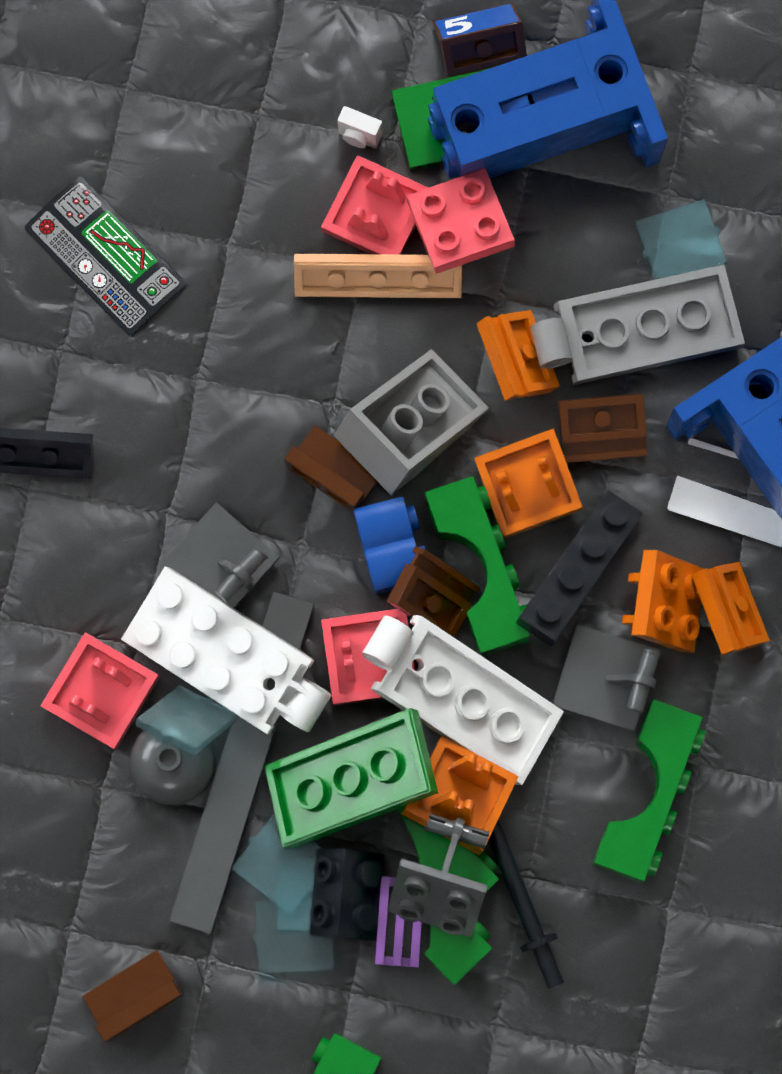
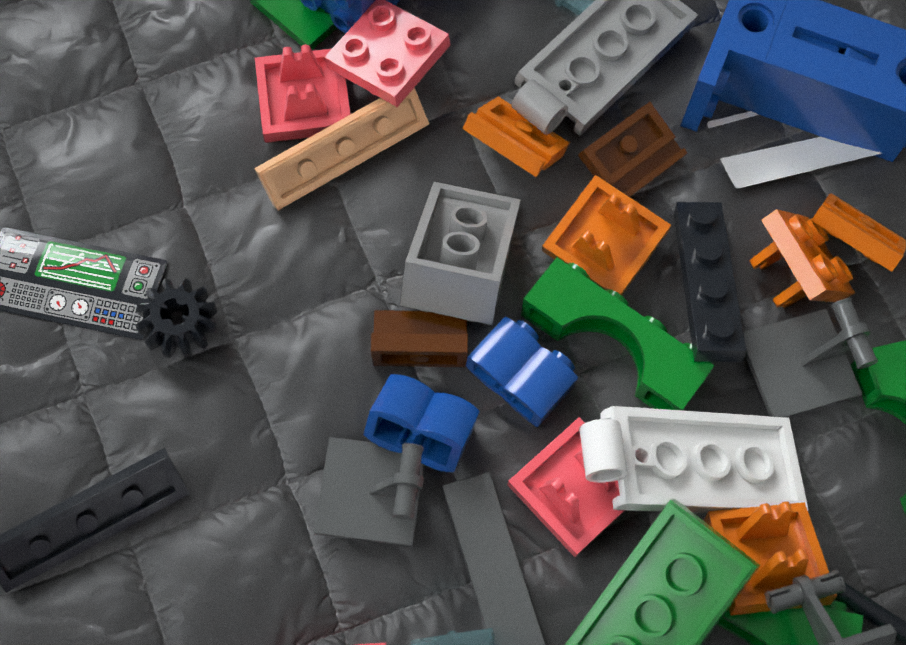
camera: 40 degrees left, 10 degrees down
white hinge [121,567,332,734] -> none
white plate [337,106,383,149] -> none
reddish brown plate [387,546,480,638] -> none
none -> black gear [136,278,218,358]
none -> blue brick [363,374,480,472]

